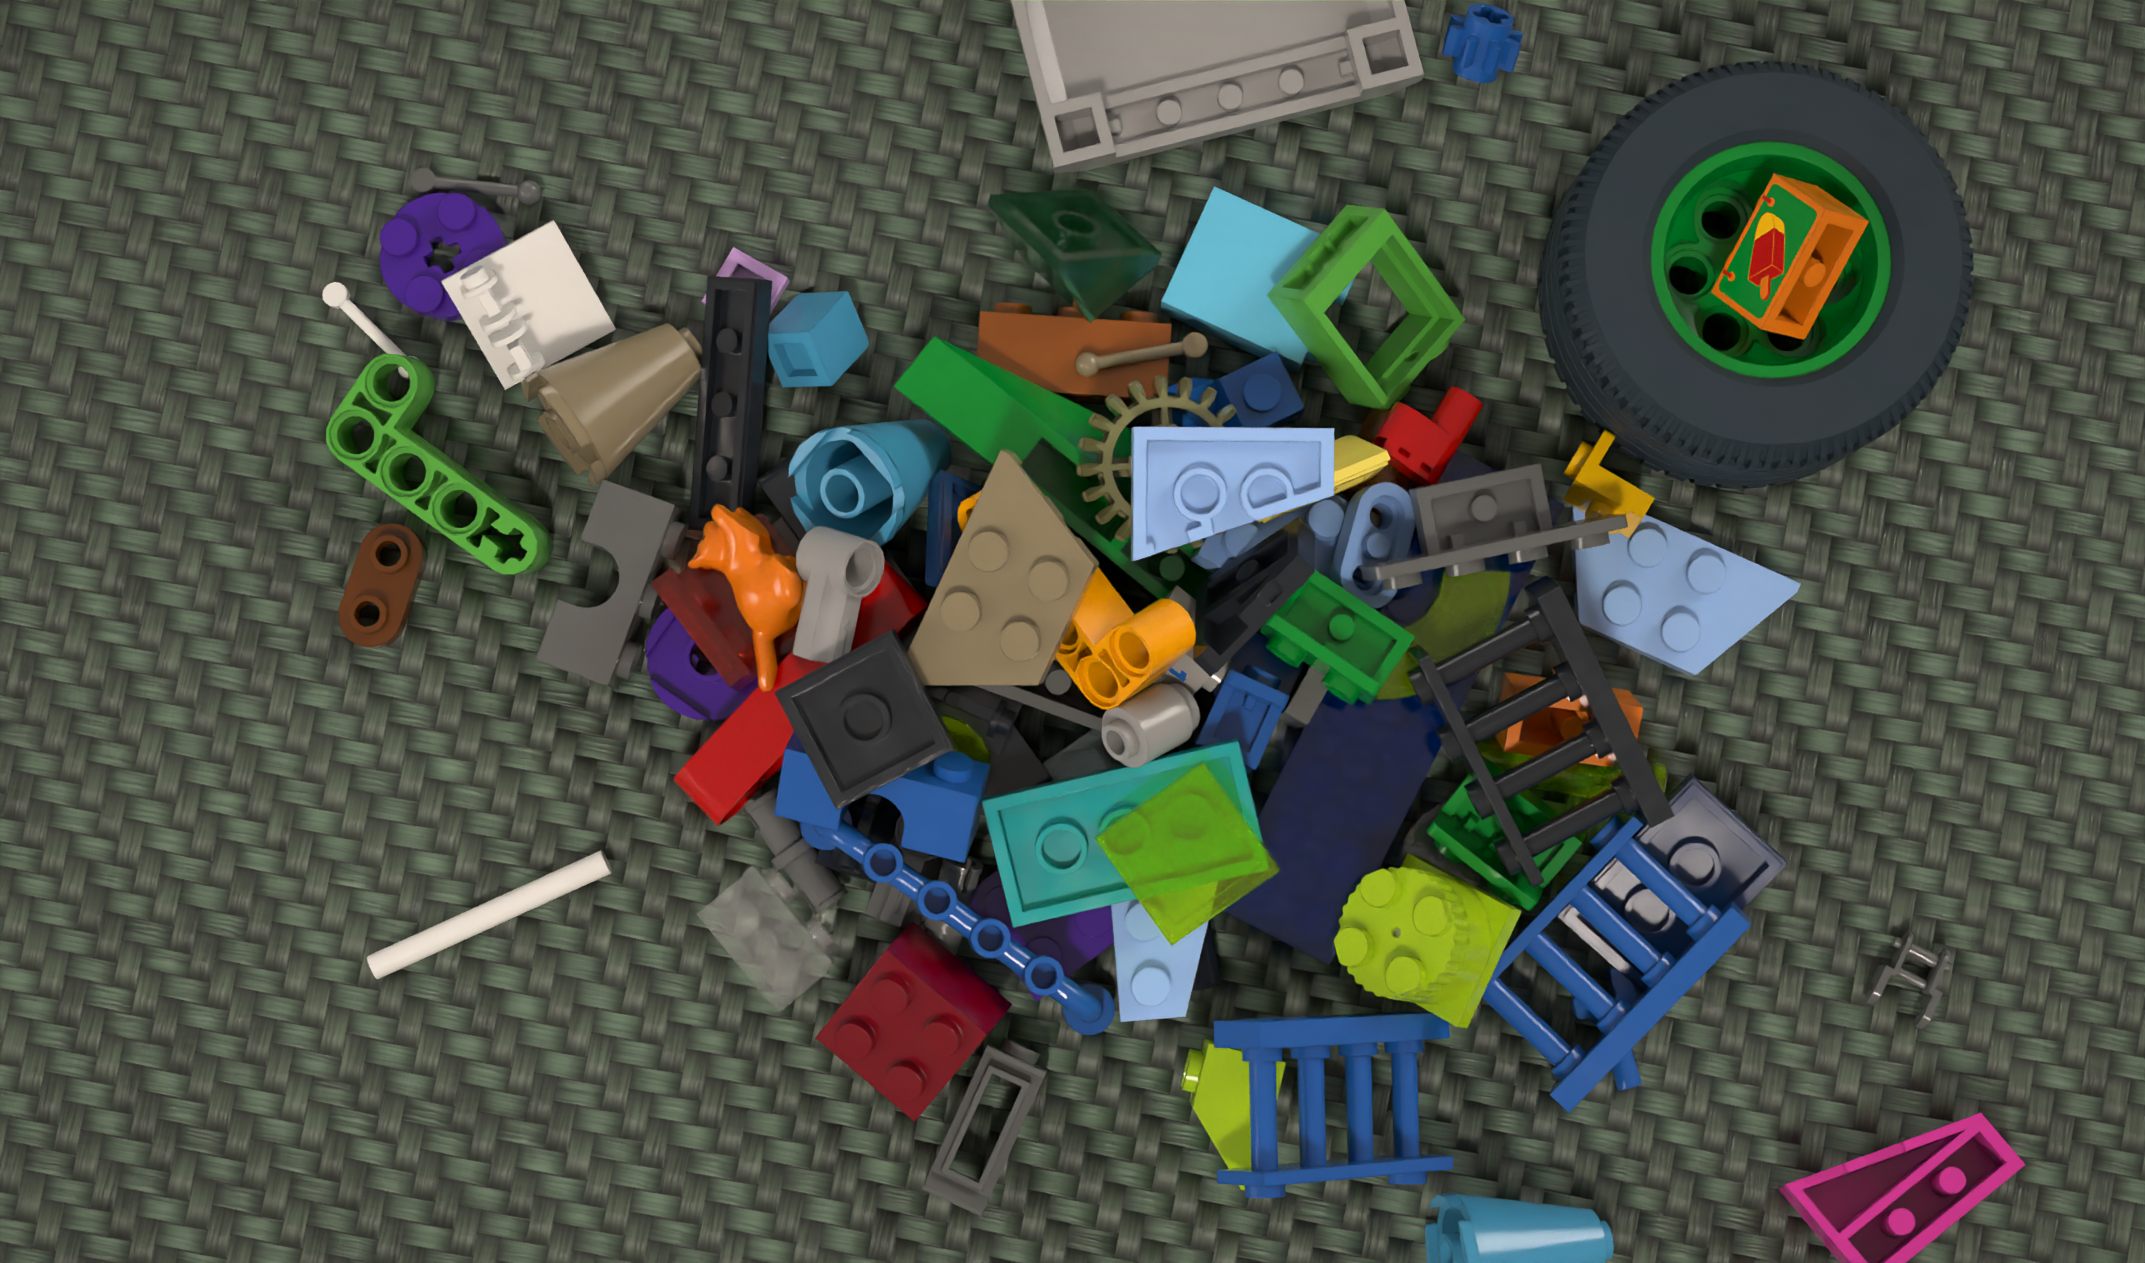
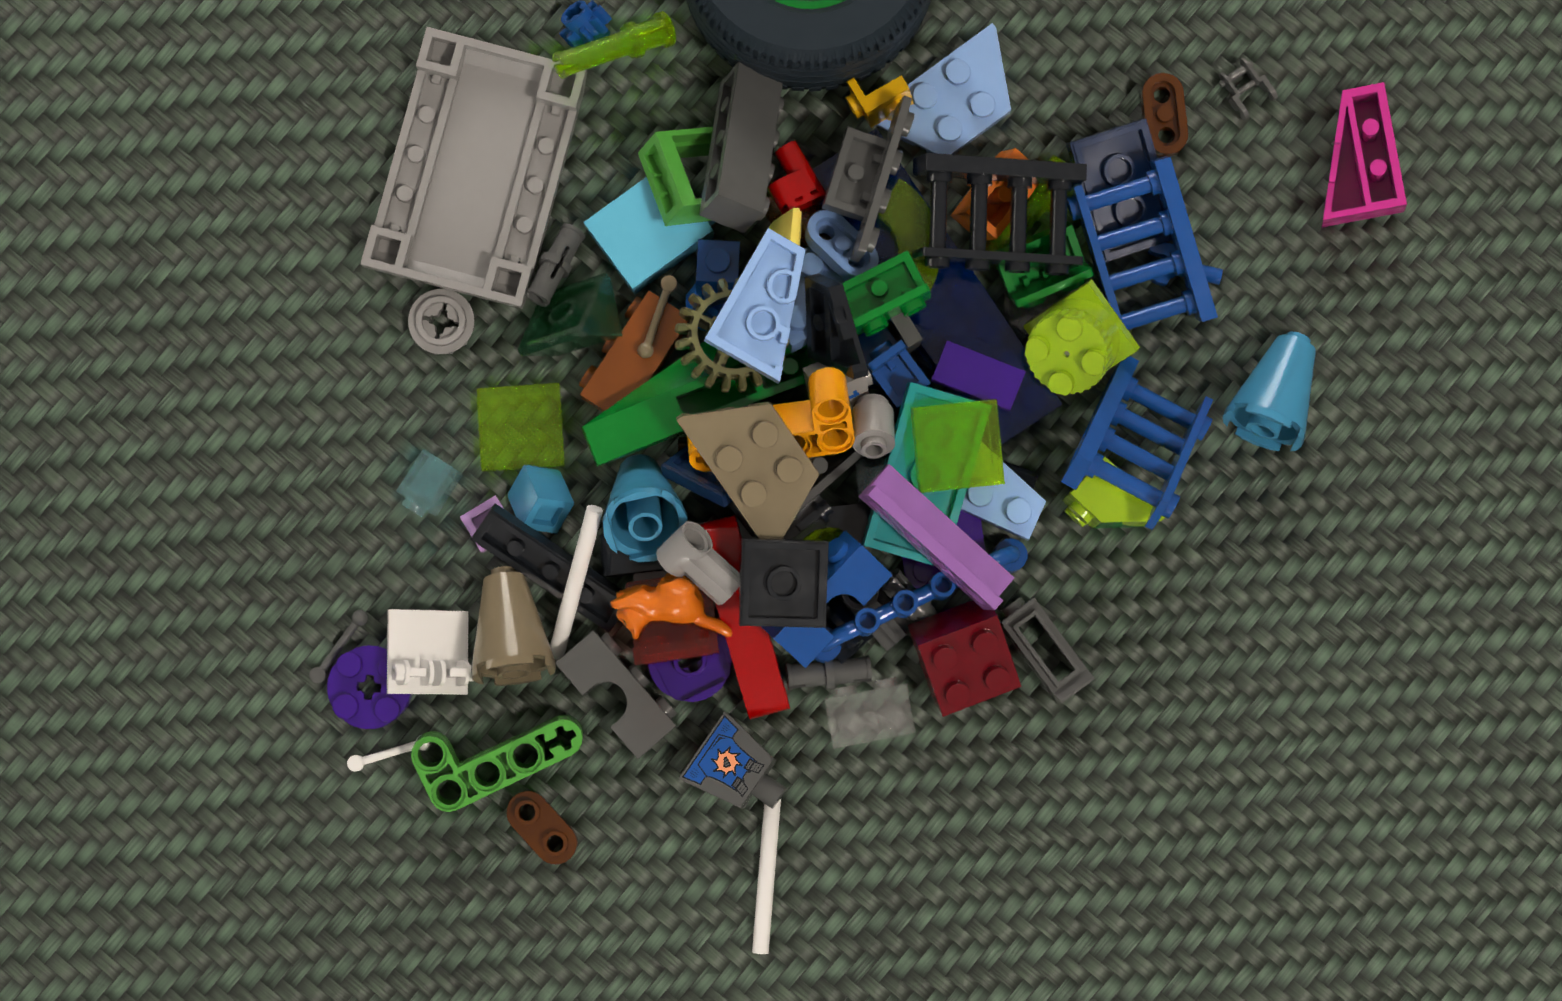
camera: 65 degrees left, 0 degrees up
none -> clear light blue brick [396,449,463,517]
none -> light grey gear [408,289,475,355]
none -> clear neon green tile [476,383,565,472]
none -> dark grey pin [525,223,585,307]
none -> white bar [550,505,603,660]
none -> clear neon green pin [552,11,676,79]
none -> torso [679,712,787,809]
none -> dark grey brick [699,62,784,233]
none -> medium lavender fence [858,464,1014,610]
none -> dark purple tile [931,340,1026,412]
none -> reddish brown plate [1140,73,1188,157]

